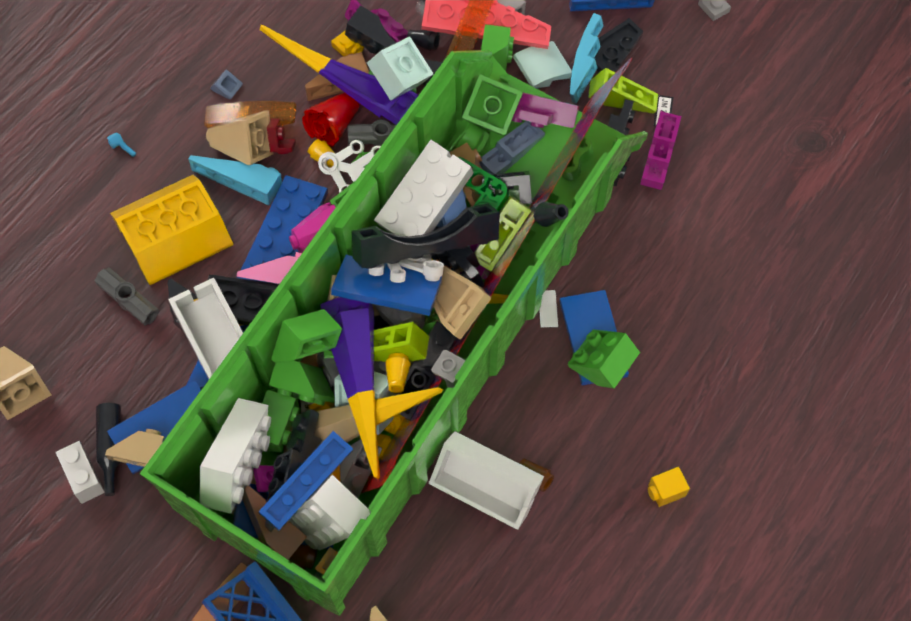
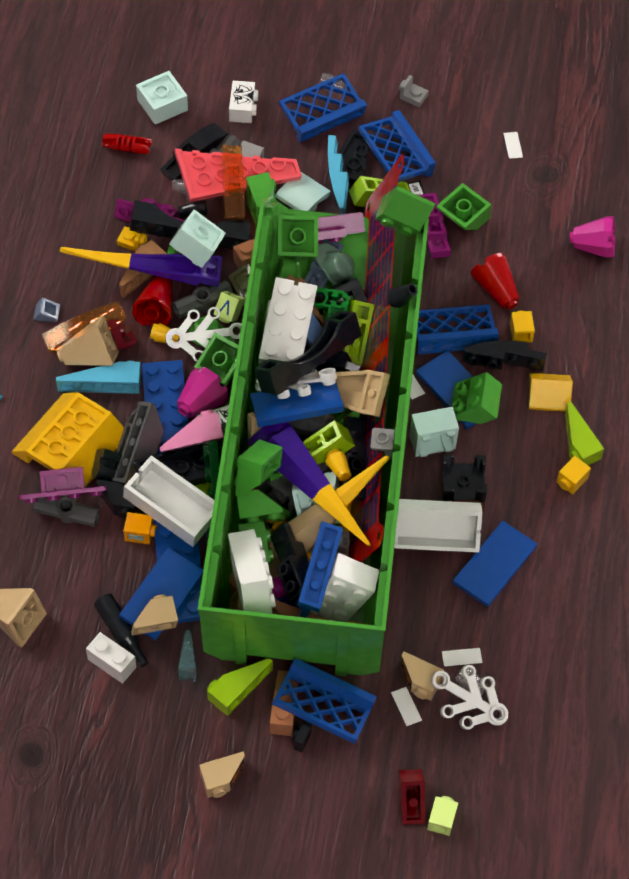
camera: 25 degrees left, 5 degrees down
none -> magenta bracket [19,467,107,503]
none -> black leg [91,448,122,481]
none -> dark grey wedge [112,401,164,484]
none -> light orange brick [123,512,157,545]
none -> clear light blue slope [178,630,197,682]
none -> lime slope [207,658,273,716]
none -> sand green piece [315,243,355,285]
none -> blue fence [358,110,436,182]
none -> bright green slope [375,186,435,236]
none -> light aqua container [409,407,459,457]
none -> blue fence [416,304,499,354]
none -> bright green slope [436,183,492,230]
none -> black panel [442,454,487,504]
none -> blue tile [453,521,538,608]
none -> black slope [462,340,547,371]
none -> red cone [470,253,520,310]
none -> white sticker [503,132,523,159]
none -> yellow brick [509,311,535,343]
none -> yellow slope [529,373,573,412]
none -> lime slope [565,402,604,465]
none -> dark pink cone [570,216,615,257]

